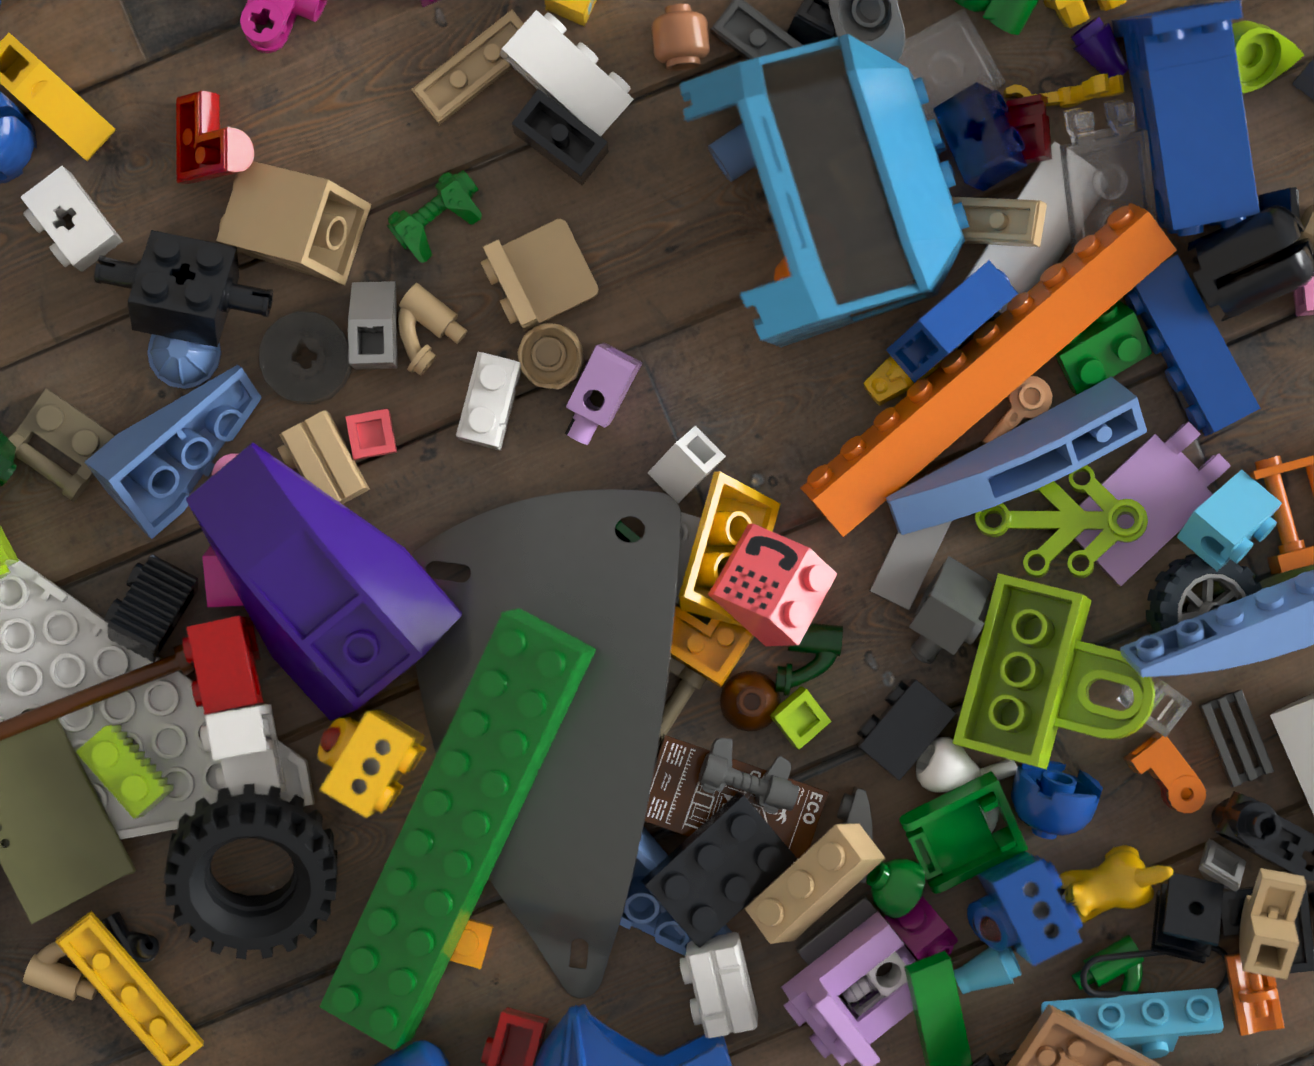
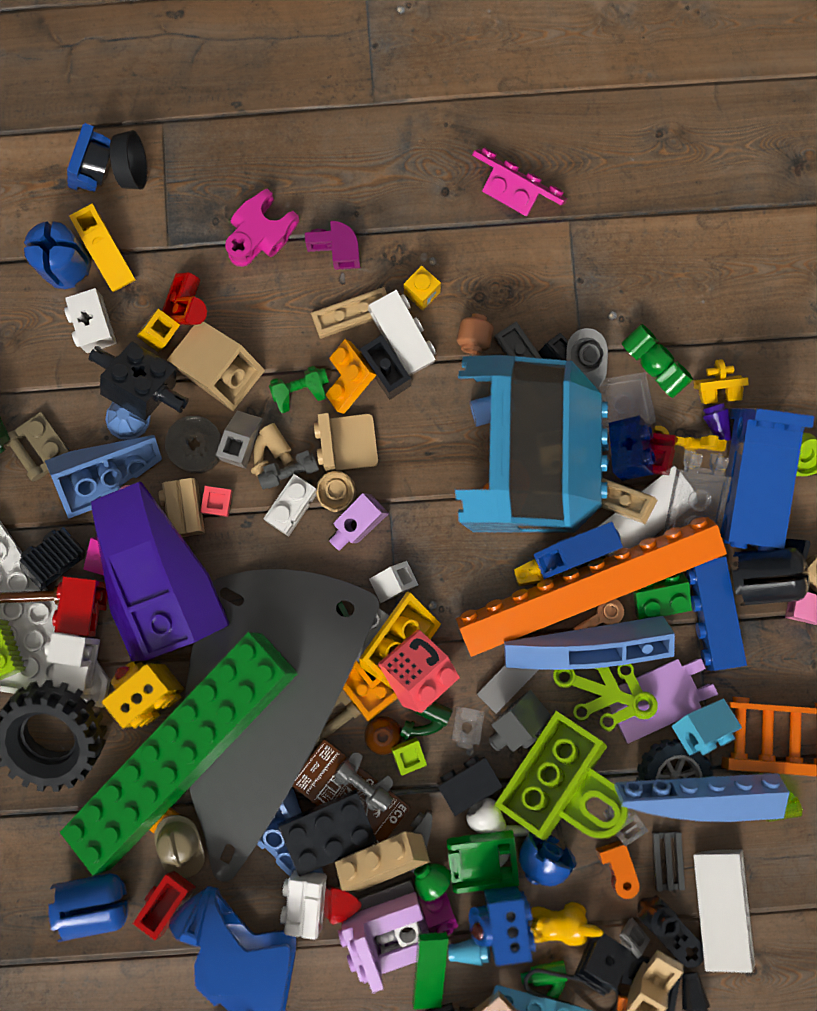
camera: 25 degrees right, 5 degrees down
none -> yellow brick [137,309,180,352]
none -> dark tan piece [154,815,205,877]
none -> dark grey piece [257,450,319,490]
none -> red tile [323,885,362,924]
none -> light orange plate [325,339,376,414]
none -> clear brick [451,706,484,749]

